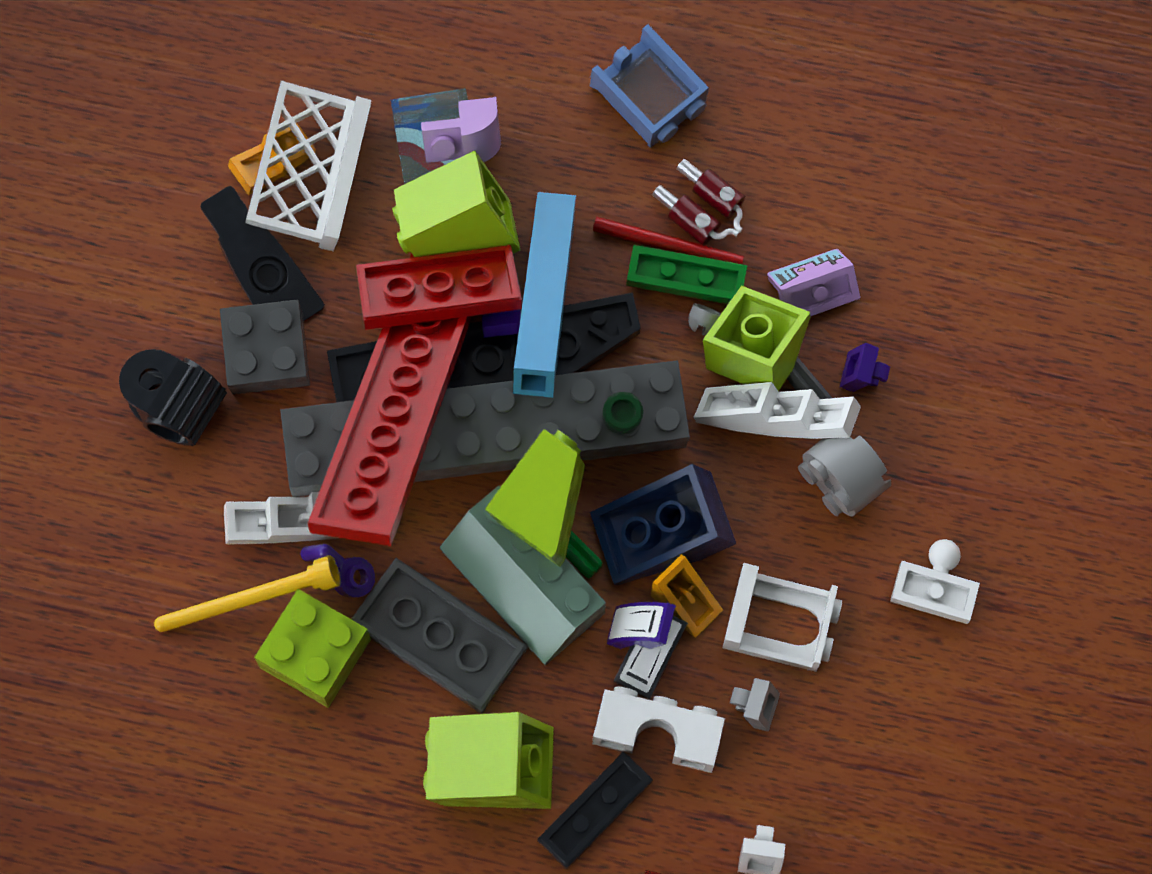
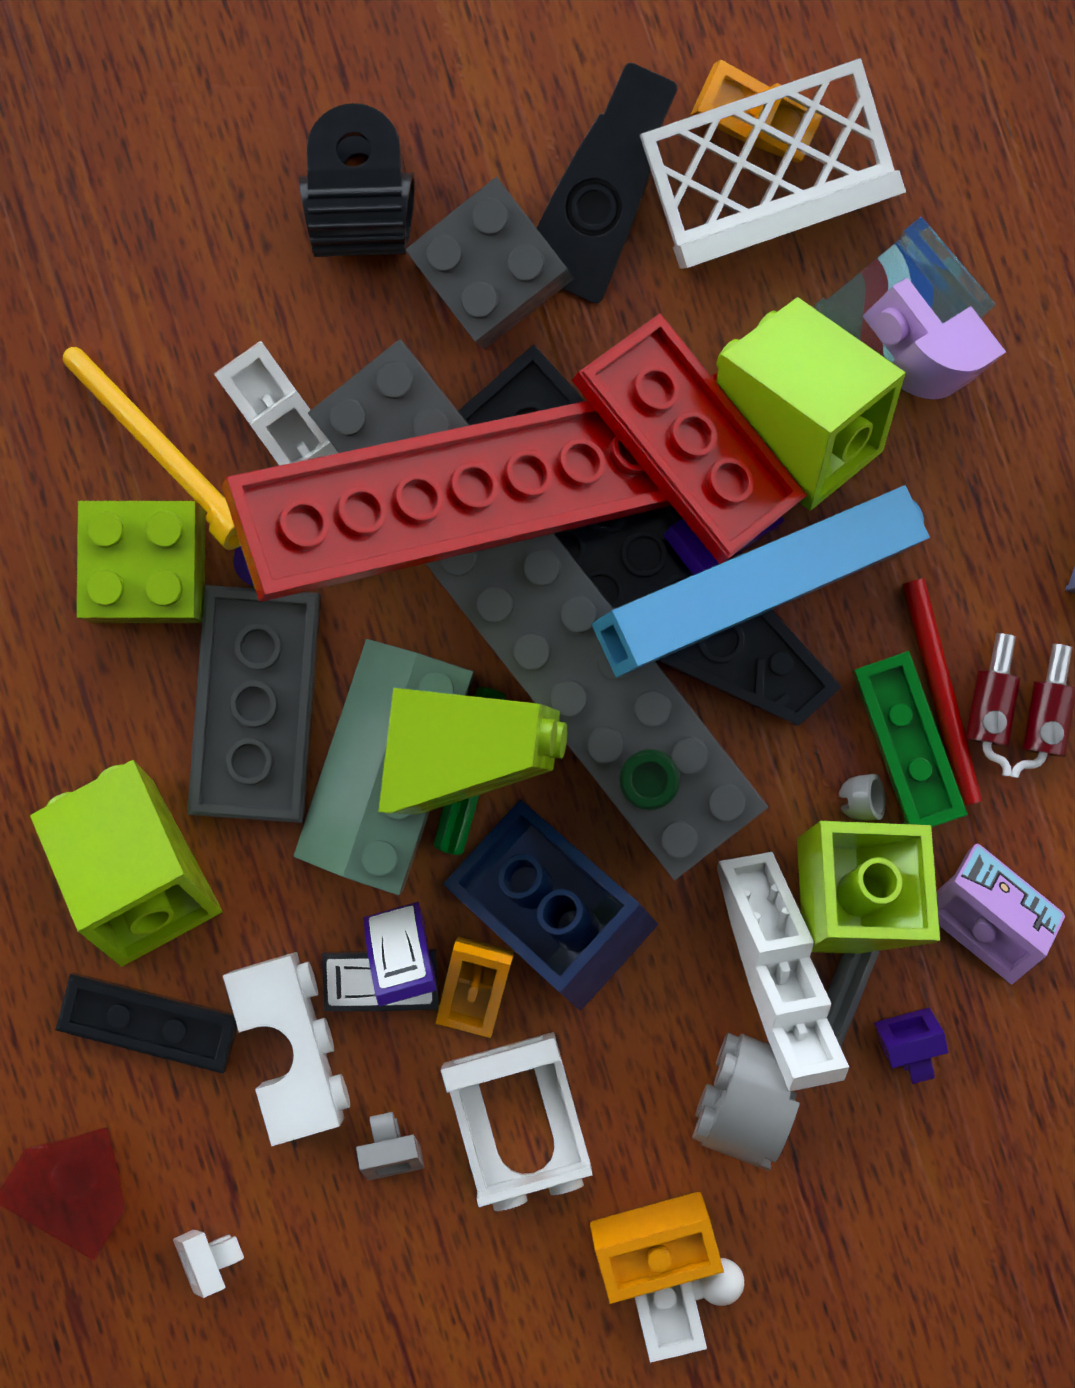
camera: 65 degrees right, 15 degrees up
none -> light orange panel [590,1192,724,1304]

